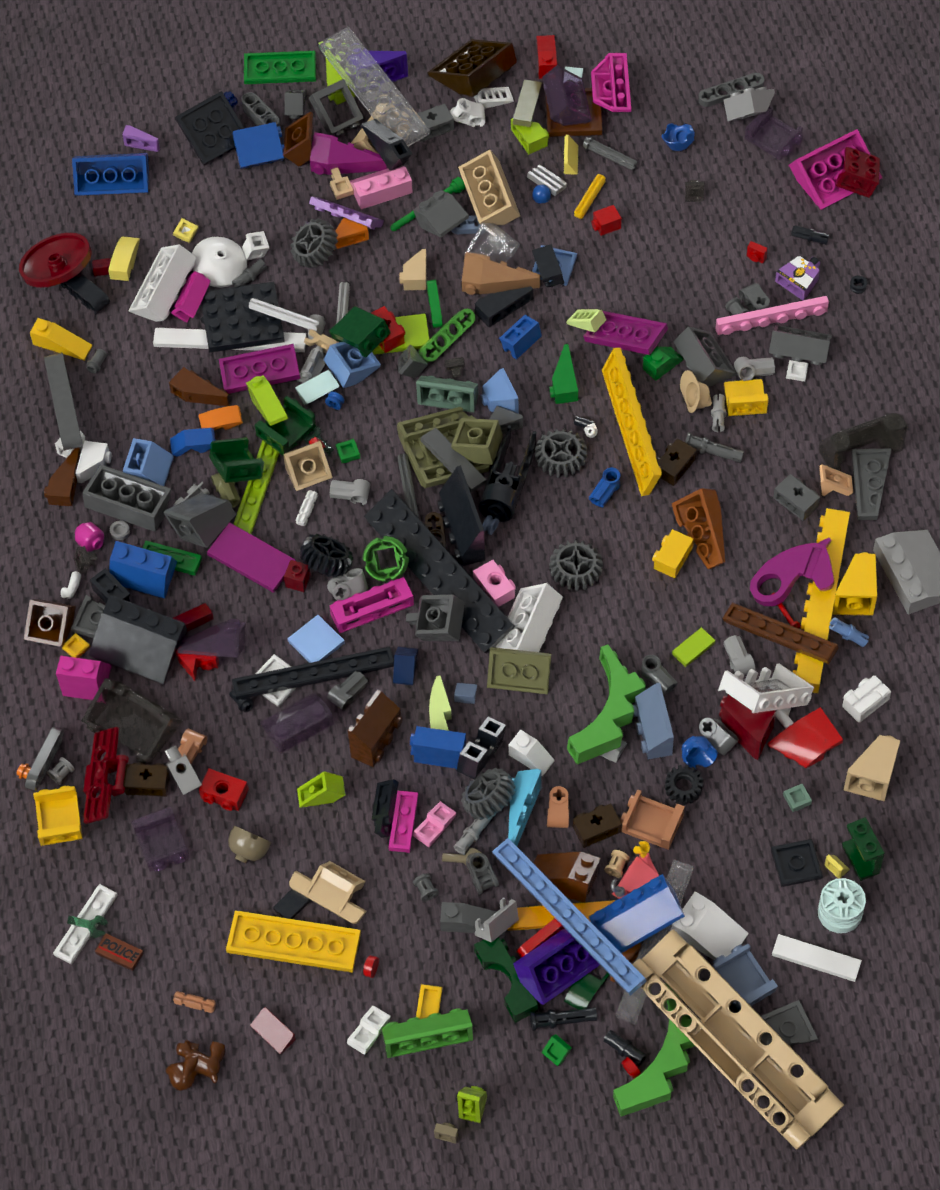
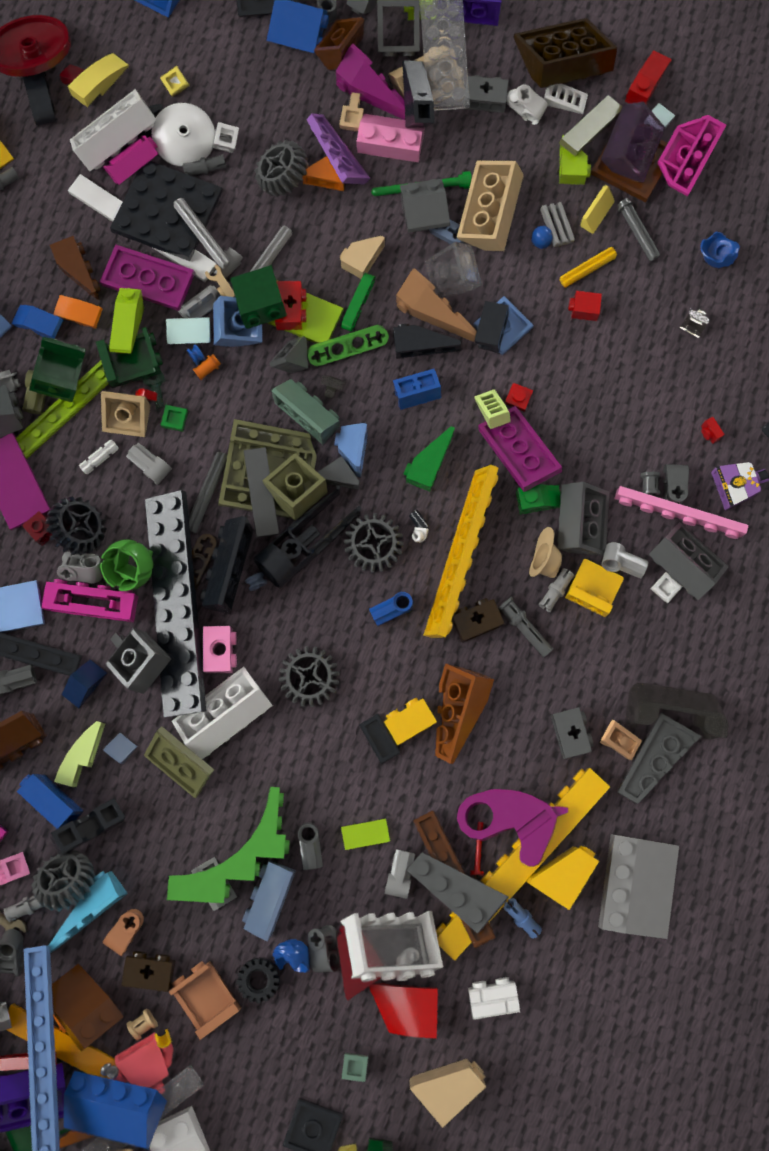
camera: 30 degrees right, 20 degrees up
white slope [509,730,555,776] -> none
none -> orange pin [192,354,221,380]
none -> black tile [359,714,401,764]
none -> dark grey wing [407,853,509,934]
none -> red plate [505,383,533,412]

